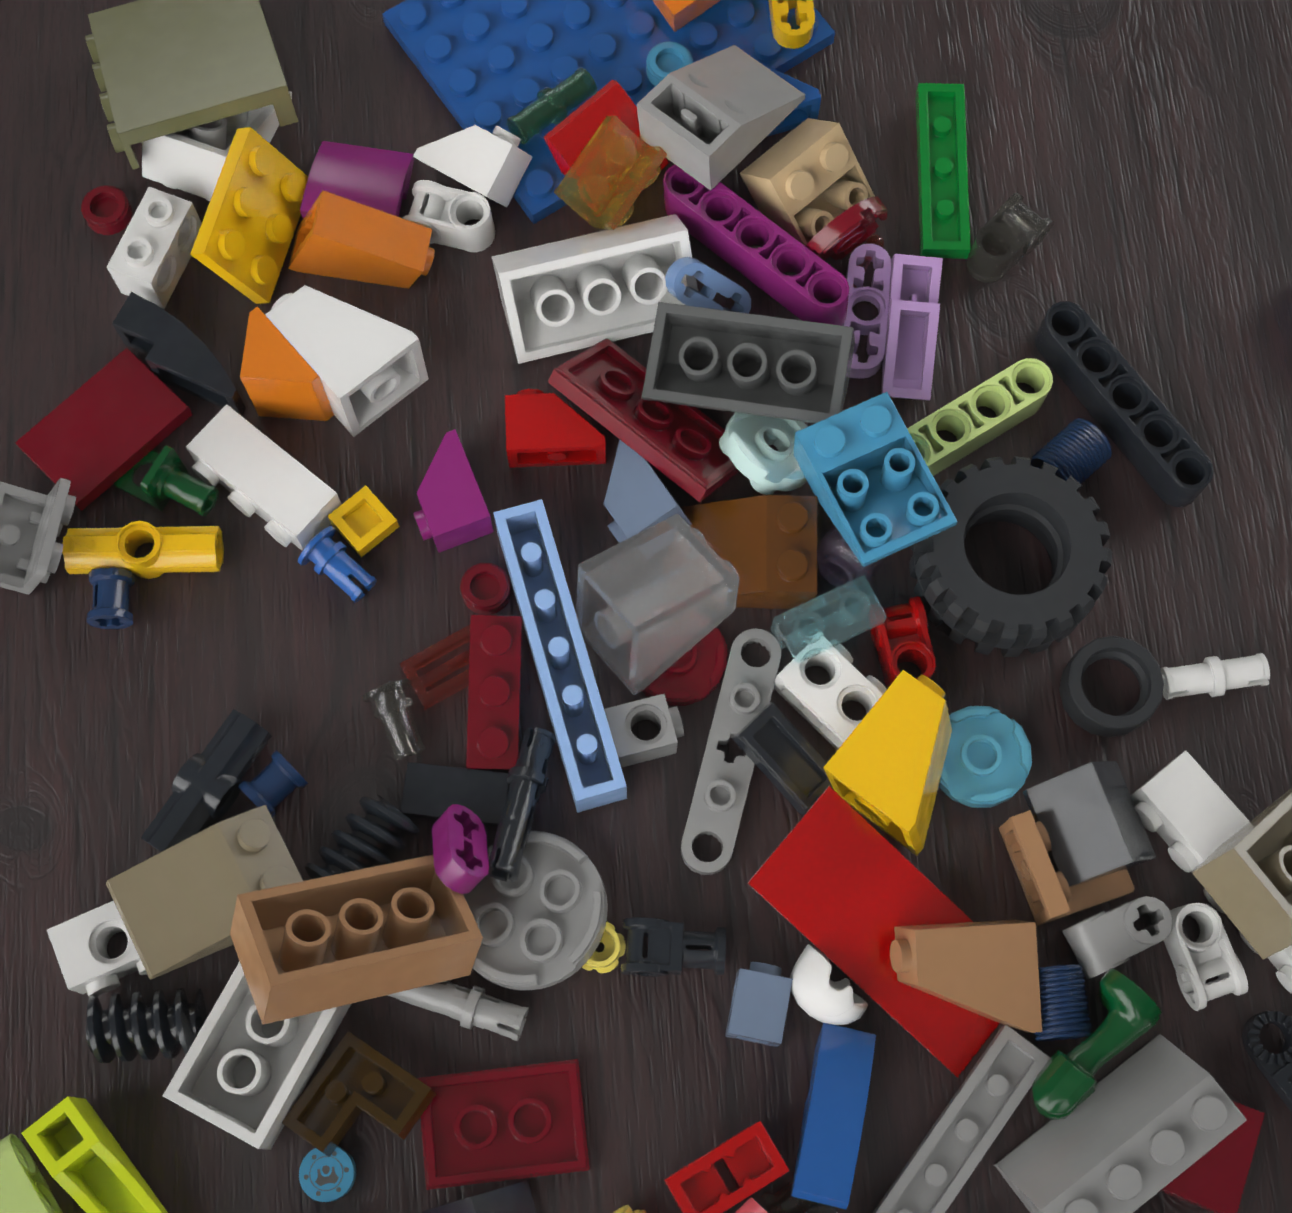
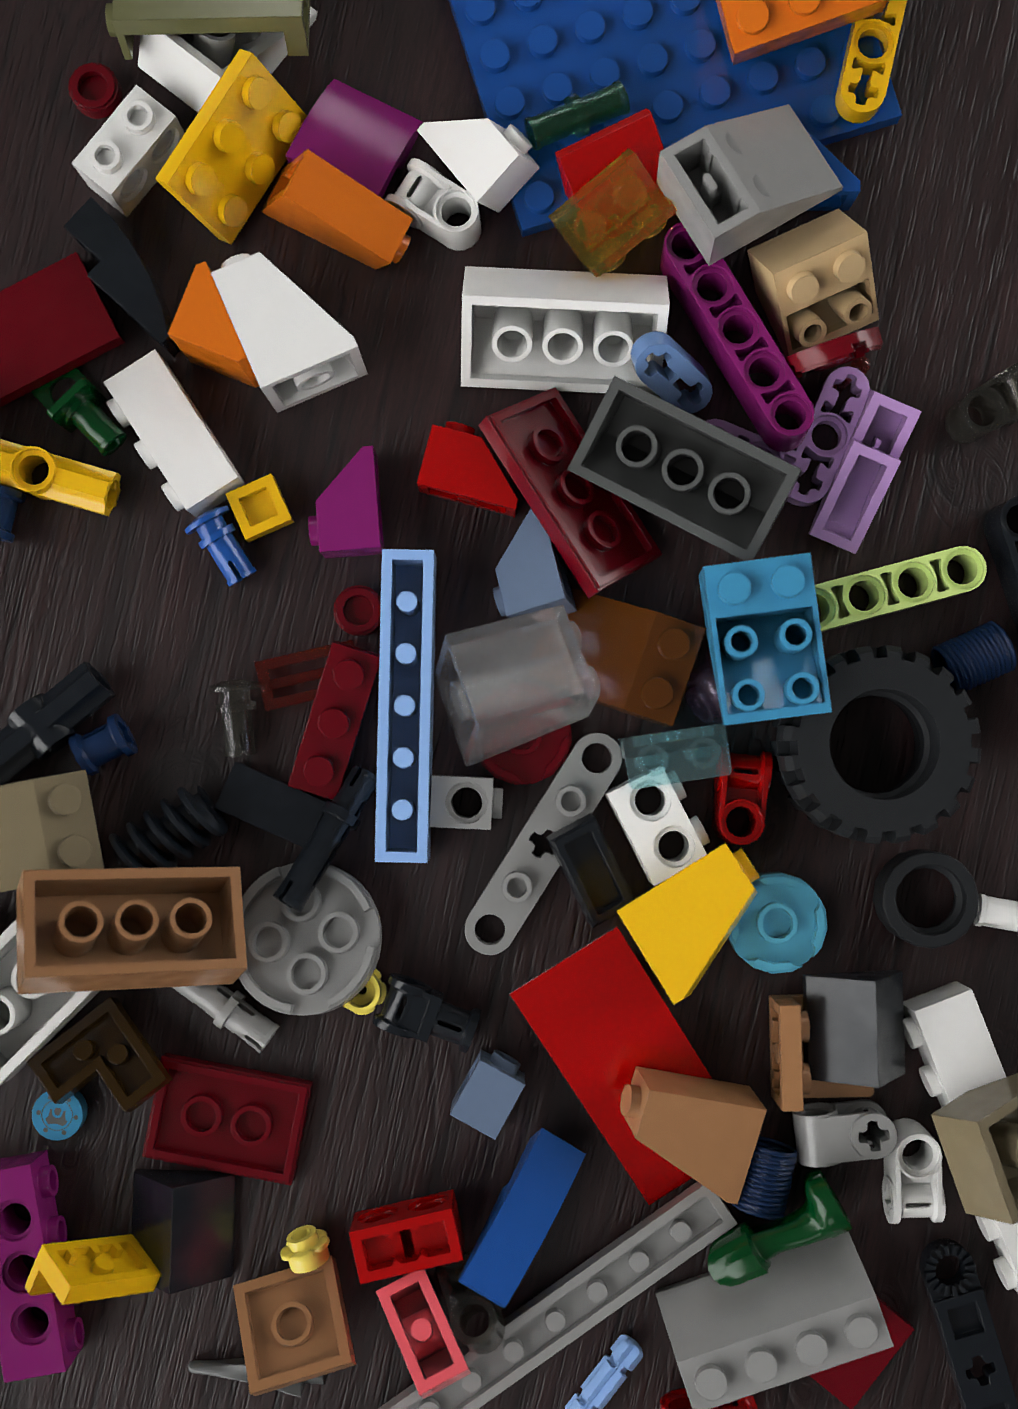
camera: 15 degrees right, 15 degrees up
magenta beam [432,804,489,894] -> none
dark azure tile [646,41,693,86] -> none
light aqua plate [719,412,808,495] -> none
white hair [790,944,868,1025] -> none
green plate [916,83,971,259] -> none

